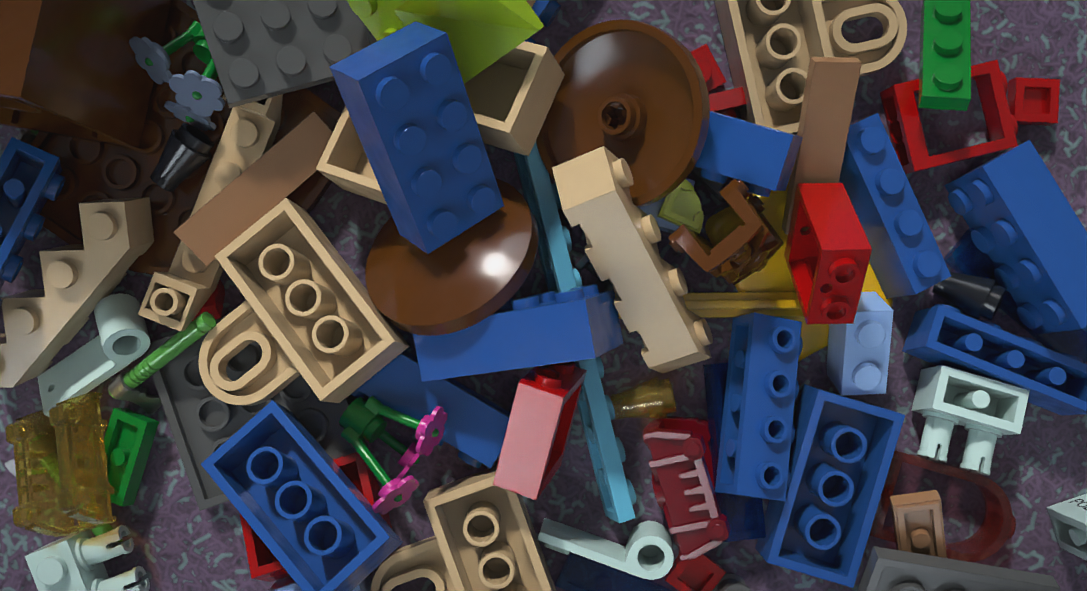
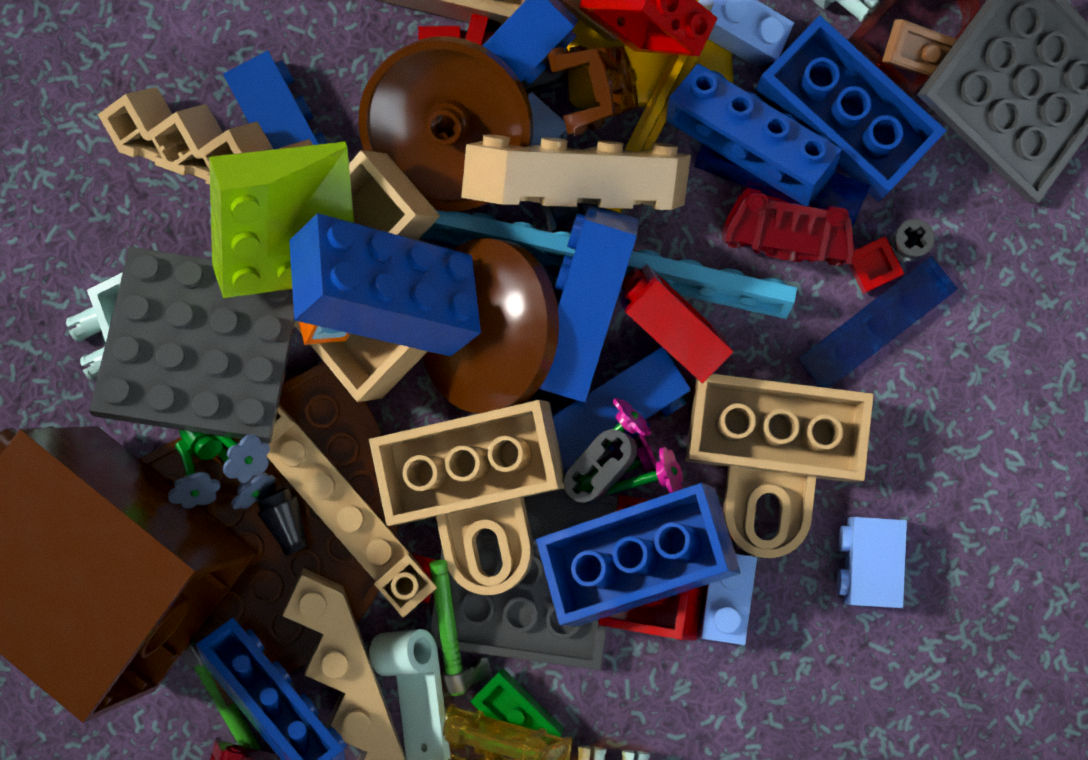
camera: 65 degrees left, 5 degrees down
medium nougat tile [173,112,333,266] -> none
light aqua door [537,518,674,580] -> none
clear yellow cone [611,376,677,420] -> none
neon yellow tile [657,179,704,234] -> none
none -> dark grey beam [564,429,637,504]

